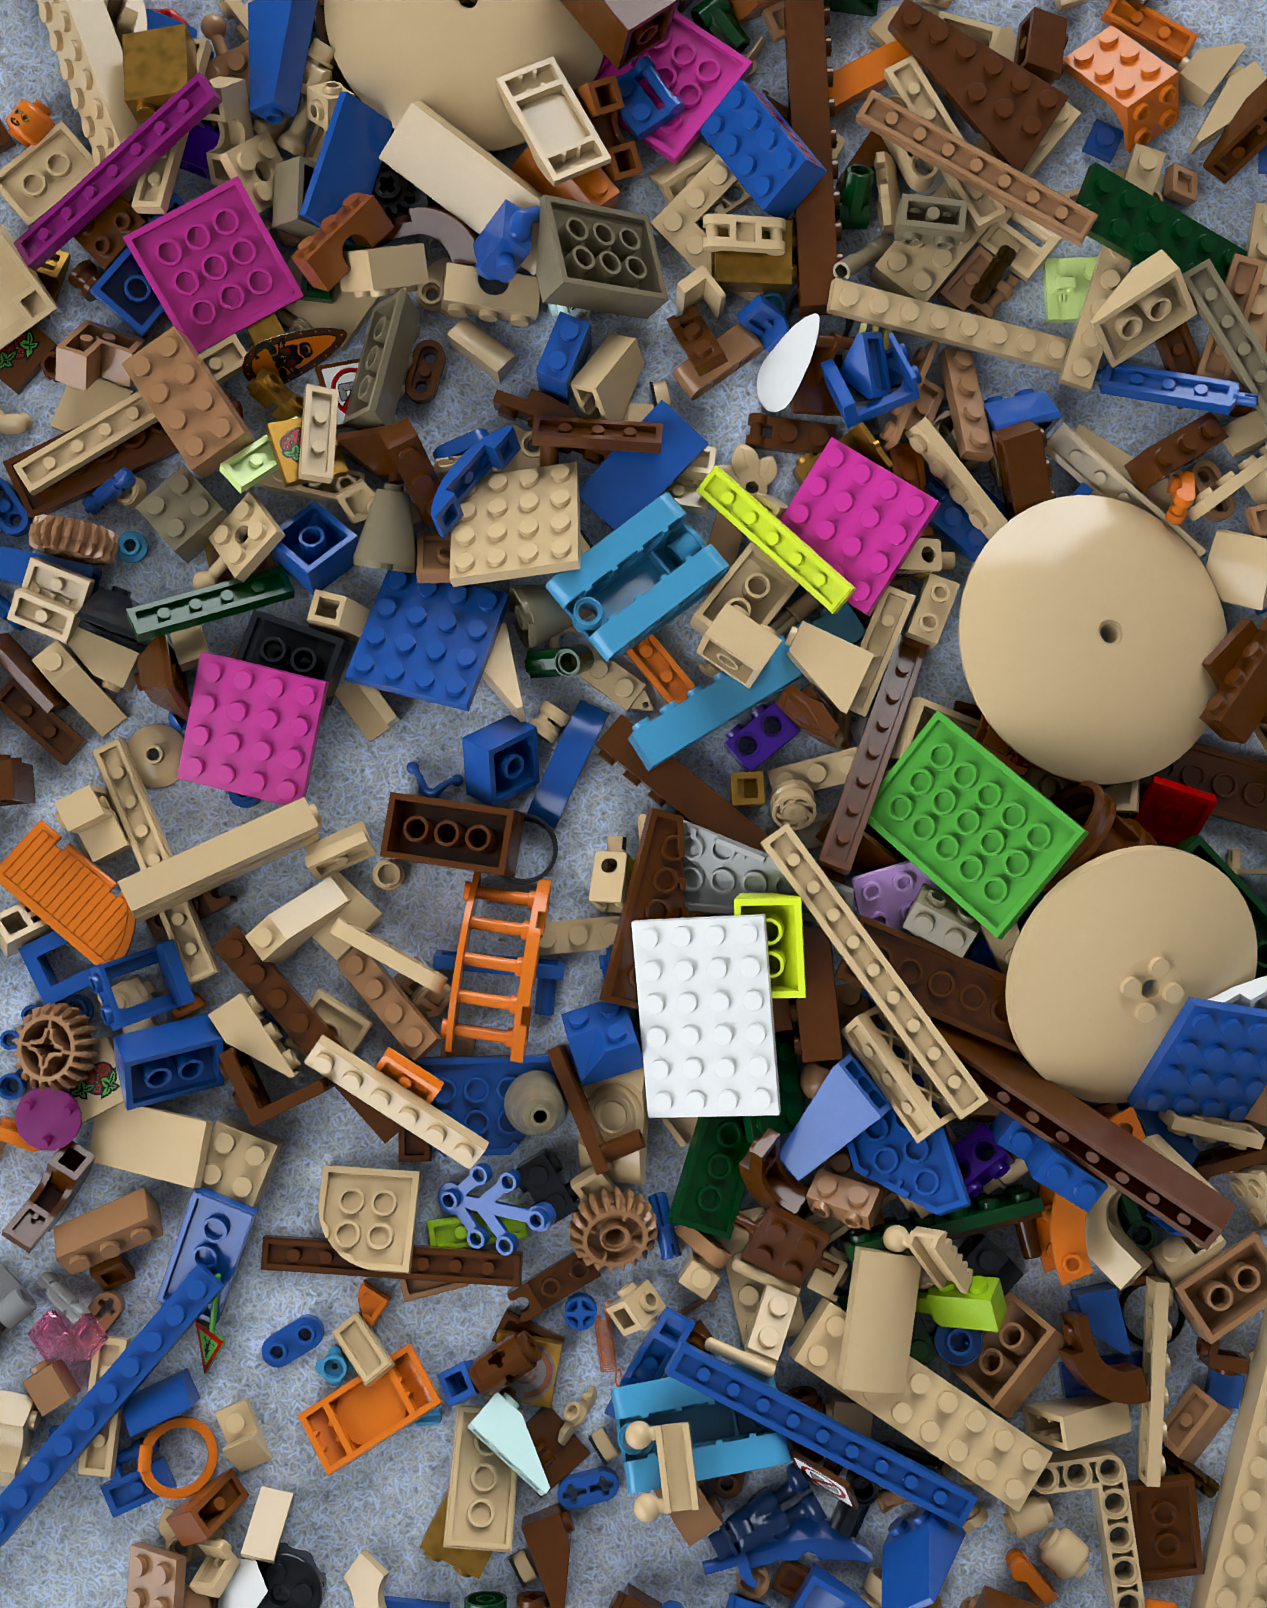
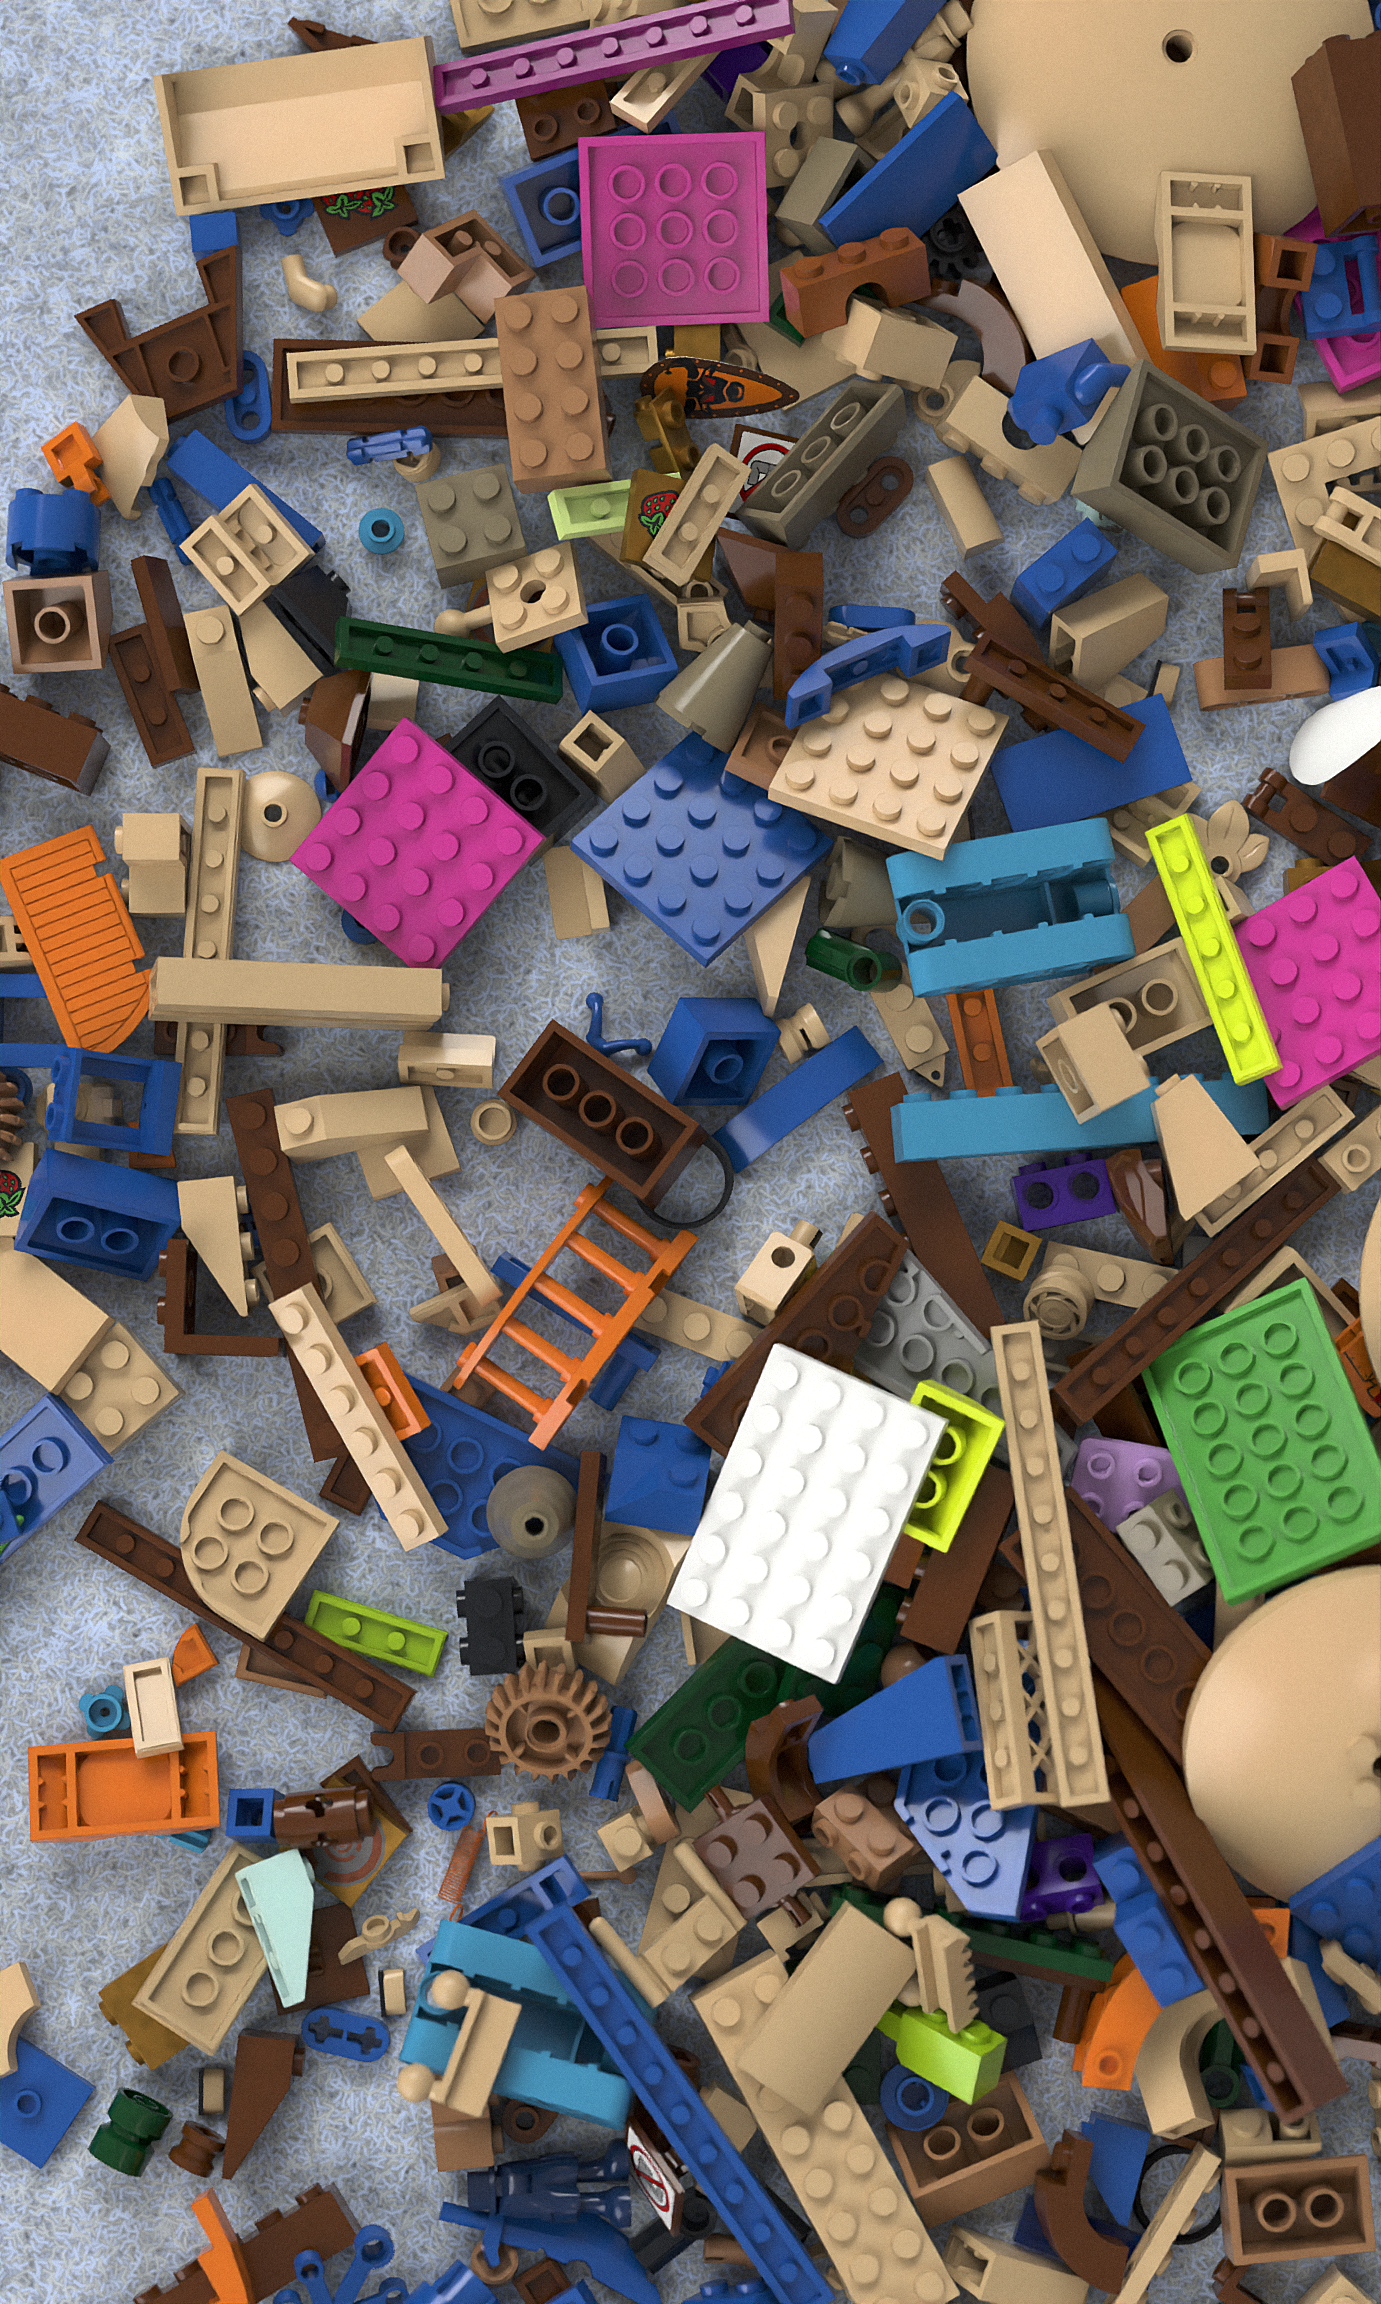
camera: 30 degrees right, 0 degrees up
medium nougat gear [29,514,119,566] -> none
reddish brown wheel [68,260,104,302] -> none
blue plate [261,1314,324,1368] -> none
medium nougat plate [337,947,442,1061] -> none
plant [437,1163,557,1256] -> none
tan axle [768,590,822,637] -> none

